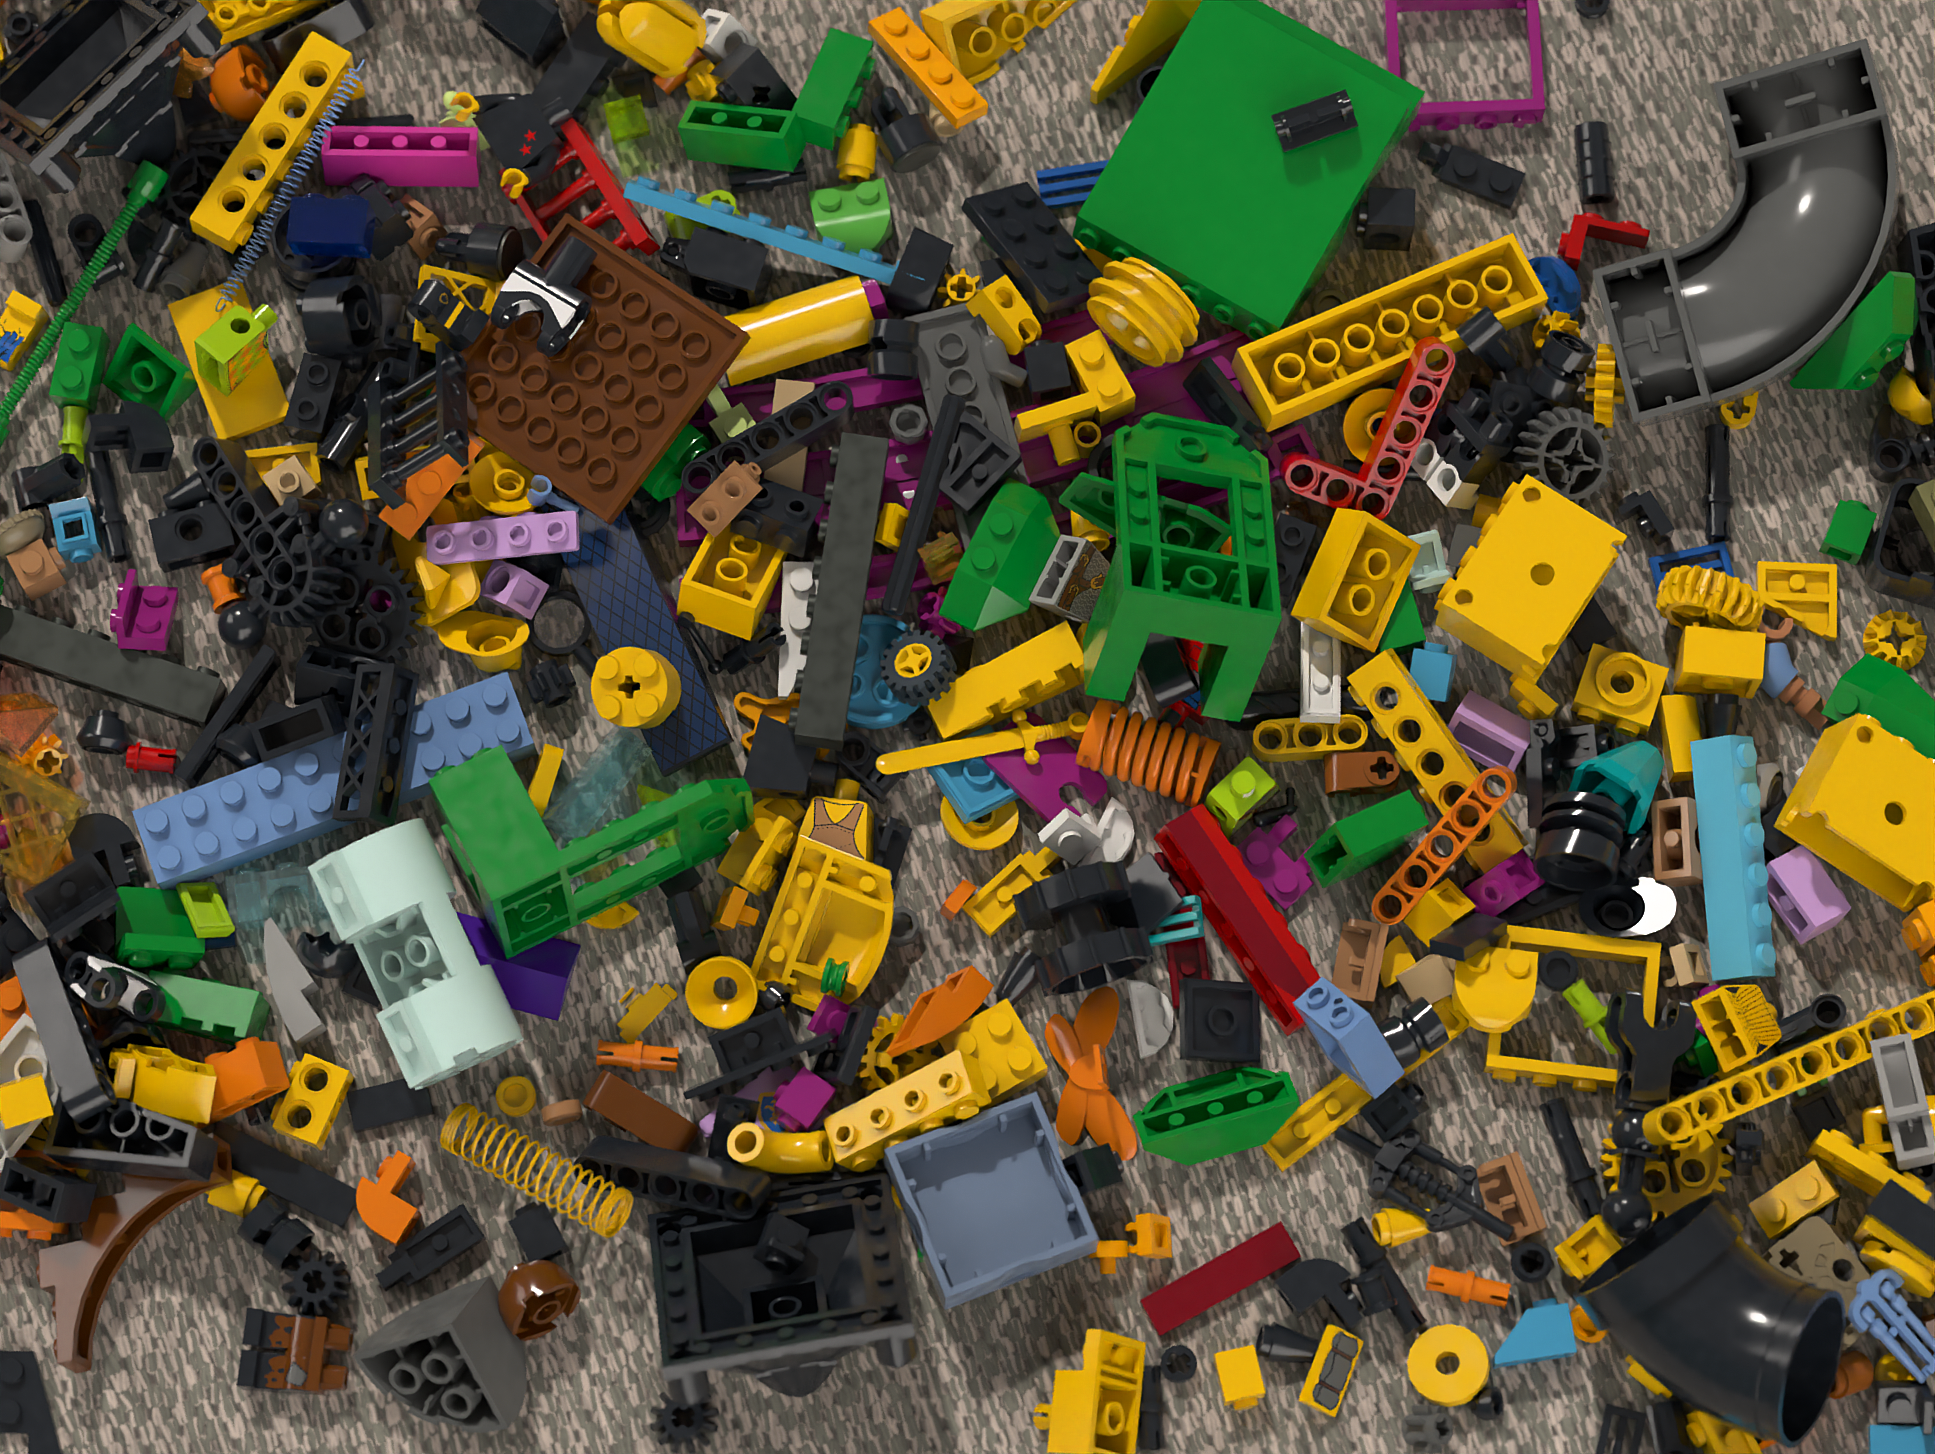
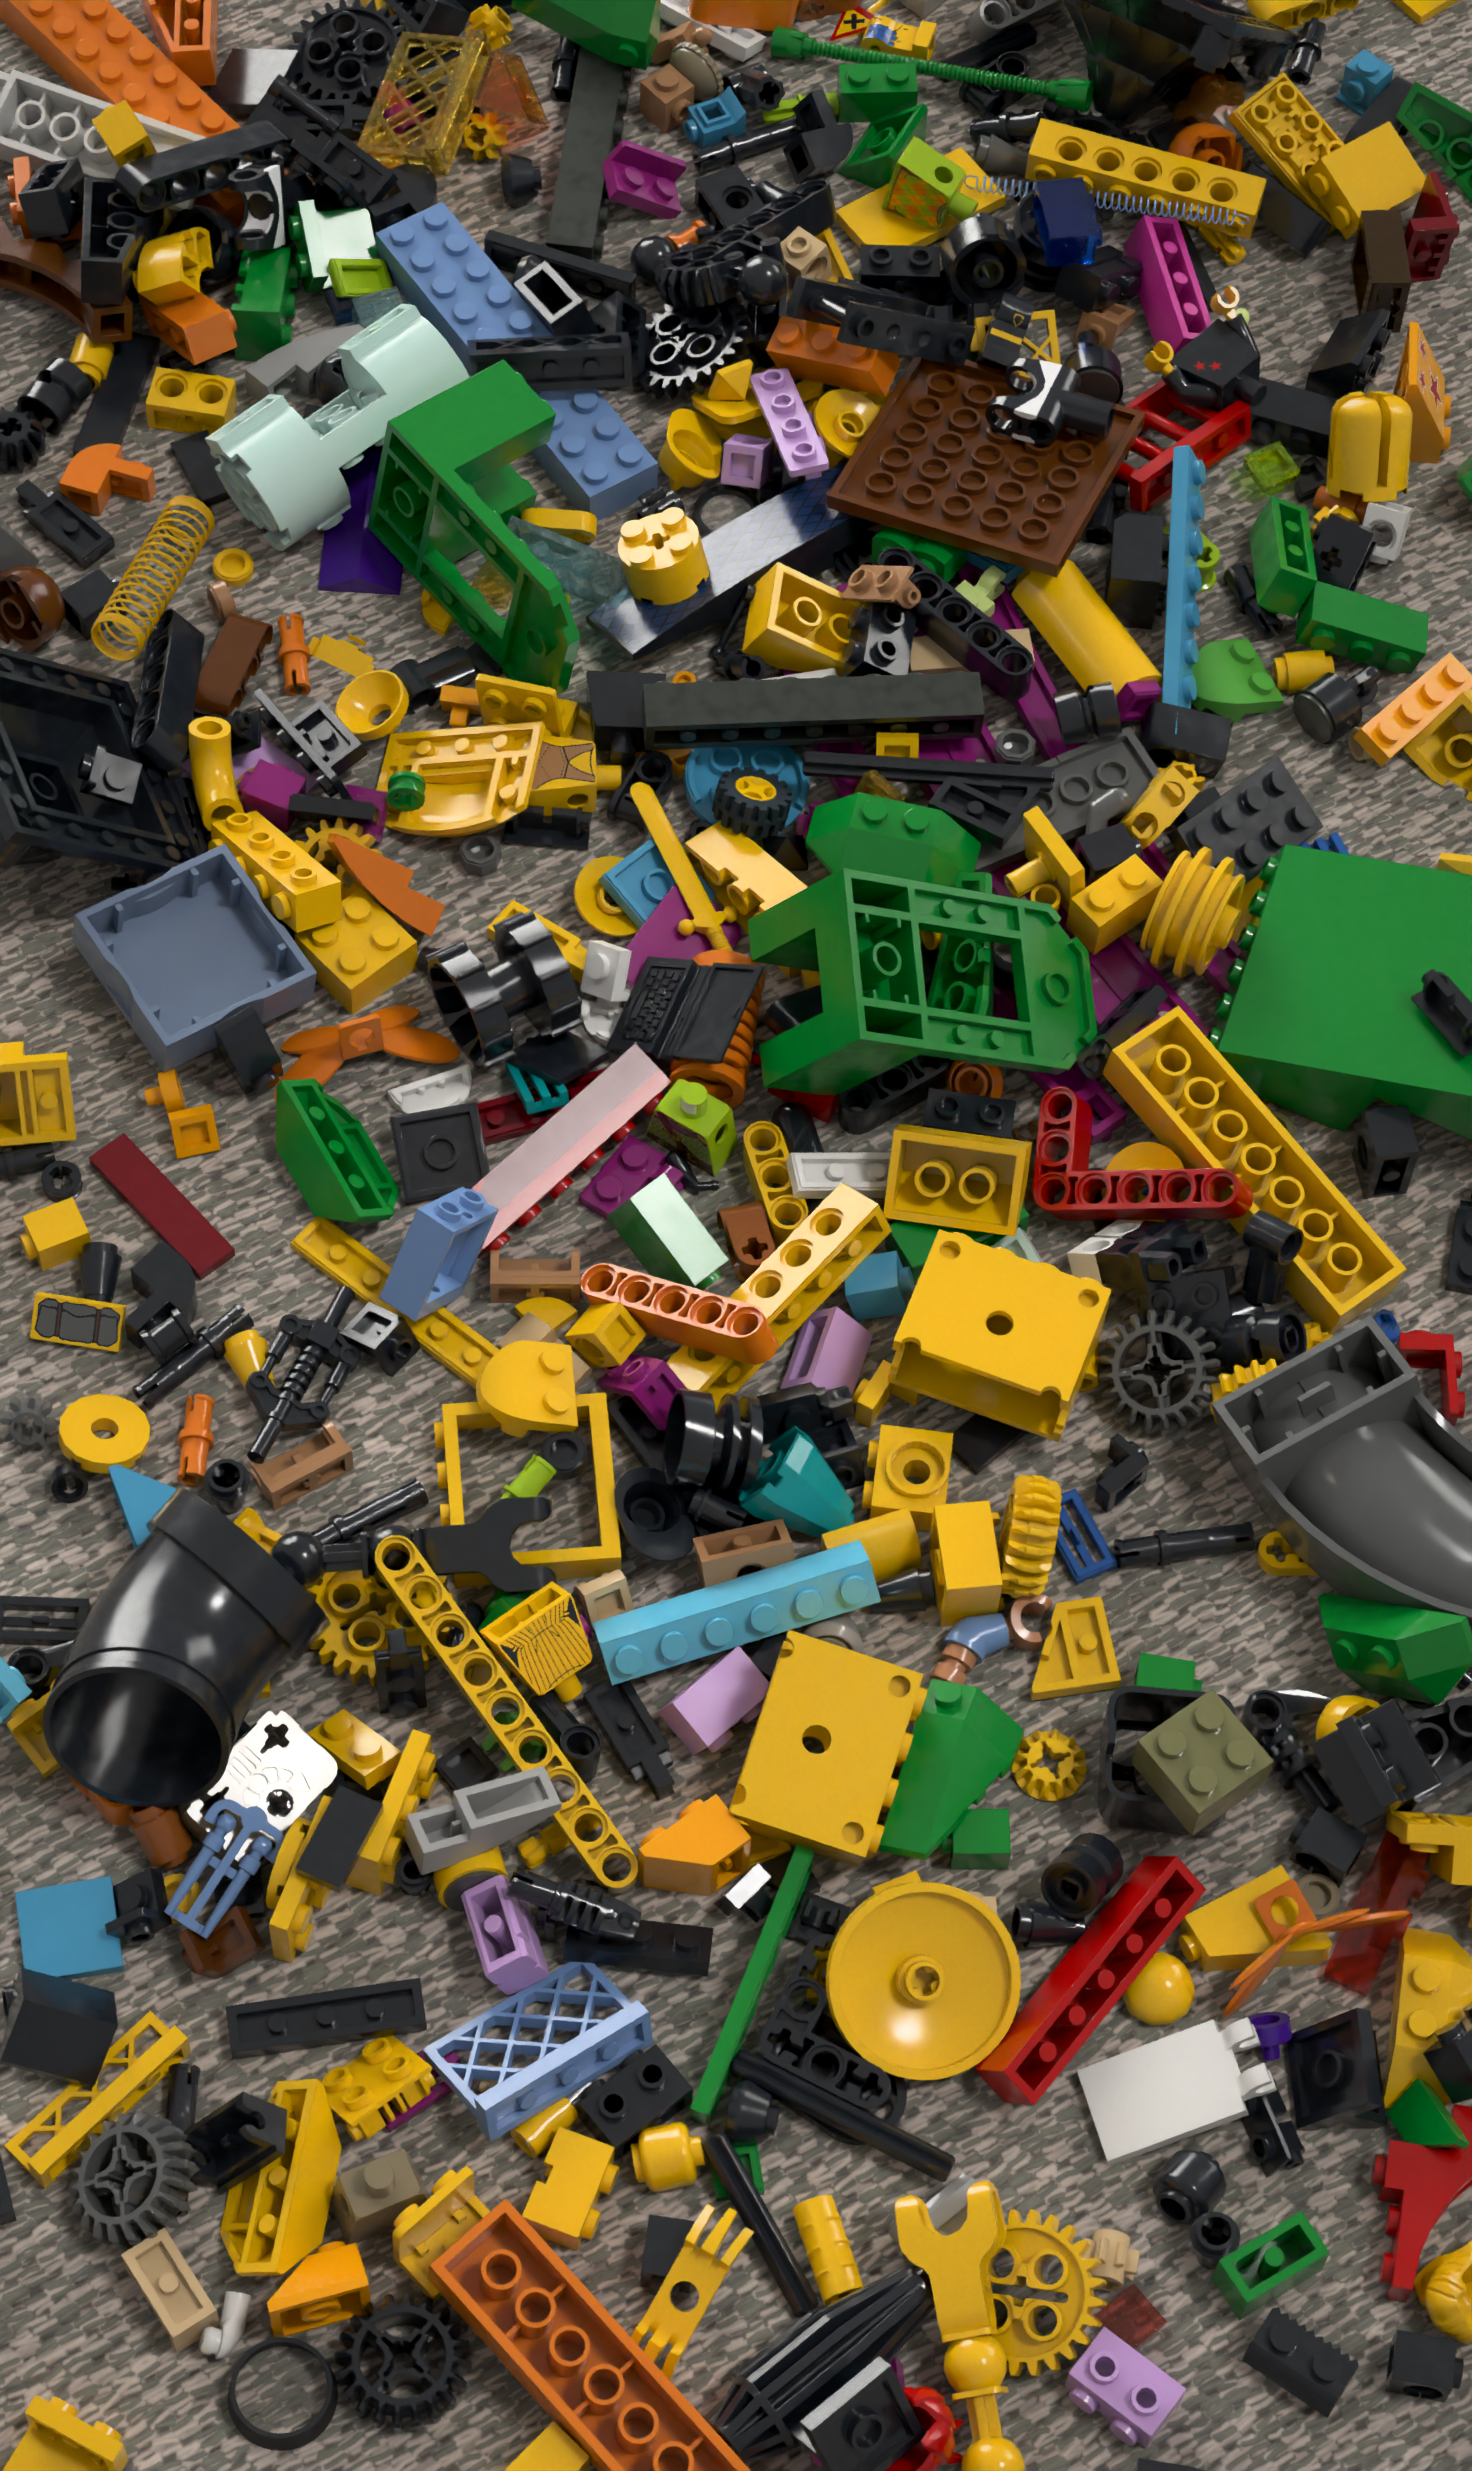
camera: 70 degrees right, 15 degrees down
yellow tile [109,1048,136,1099] -> none
red pin [126,742,177,774] -> none
medium blue hand [527,475,579,513] -> none
black hinge [758,980,793,1012] -> none
orange tile [939,879,977,921] -> none
black wheel [1376,997,1449,1070] -> none
black tile [1430,912,1507,962] -> none
none -> black hinge [583,1680,675,1801]
none -> black piece [605,957,764,1064]

